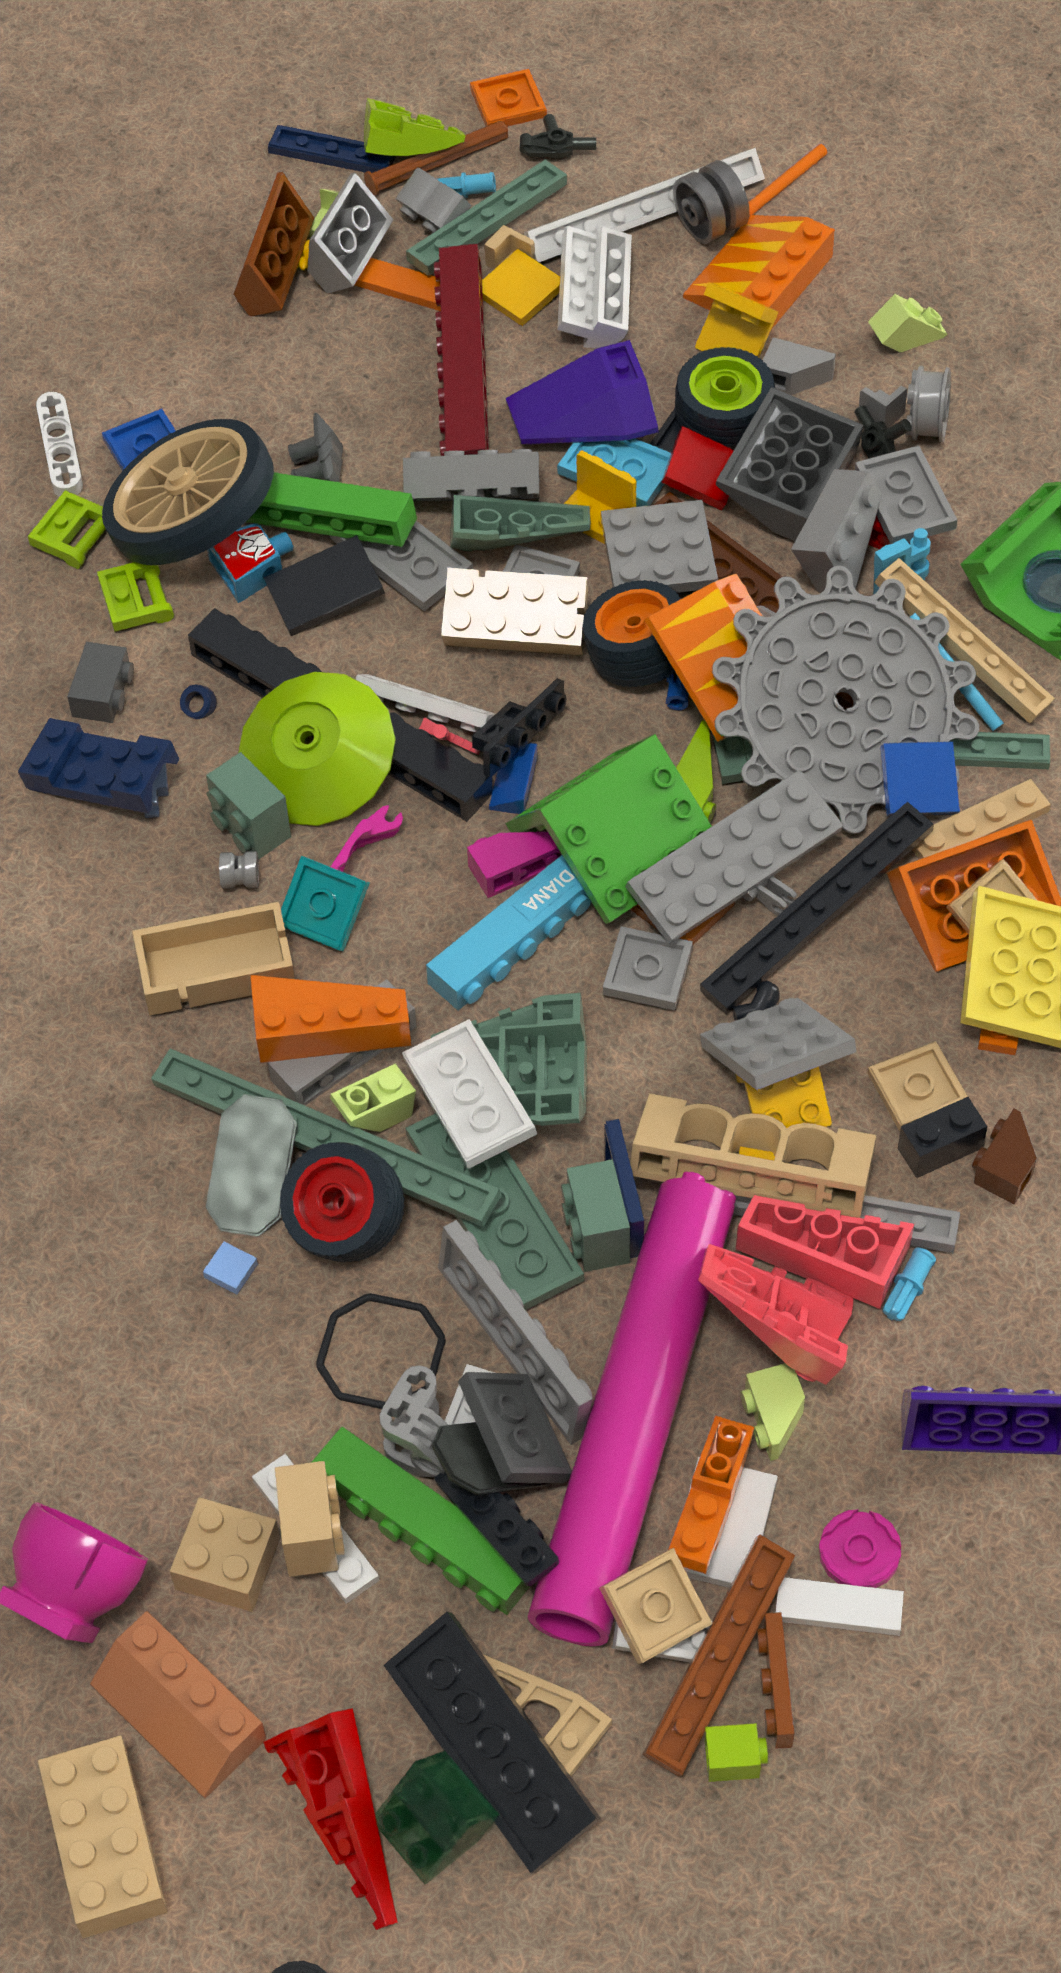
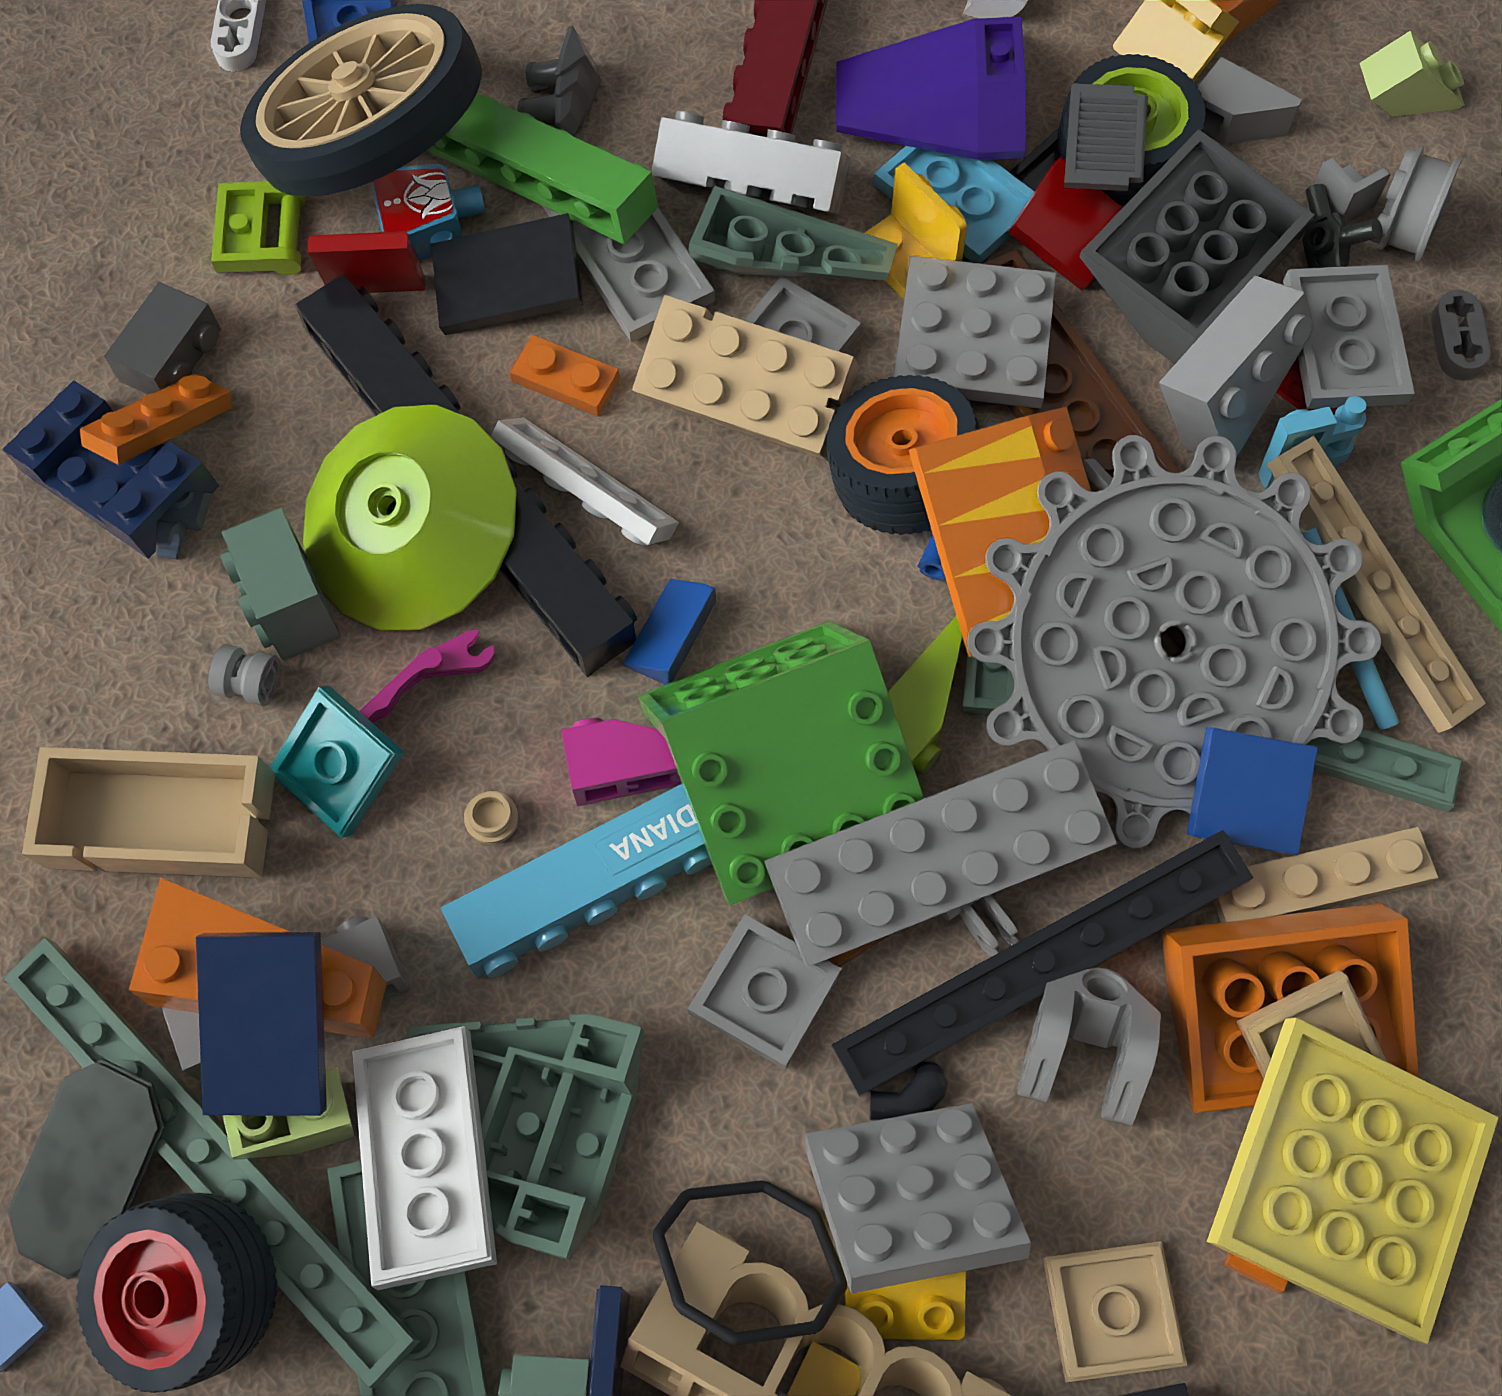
camera: 15 degrees right, 10 degrees up
lime plate [28,490,106,569] -> none
dark blue piece [180,684,217,720] -> none
coral piece [419,717,480,755] -> none
black bracket [472,678,567,778] -> none
none -> orange plate [80,374,232,465]
none -> dark blue tile [196,932,327,1116]
none -> red tile [308,231,425,293]
none -> tan plate [464,791,519,845]
none -> orange plate [509,335,620,416]
none -> black piece [653,1180,847,1345]
none -> light grey piece [1017,967,1161,1126]
none -> dark grey window [1064,83,1148,191]
none -> flat silver beam [1431,290,1490,381]

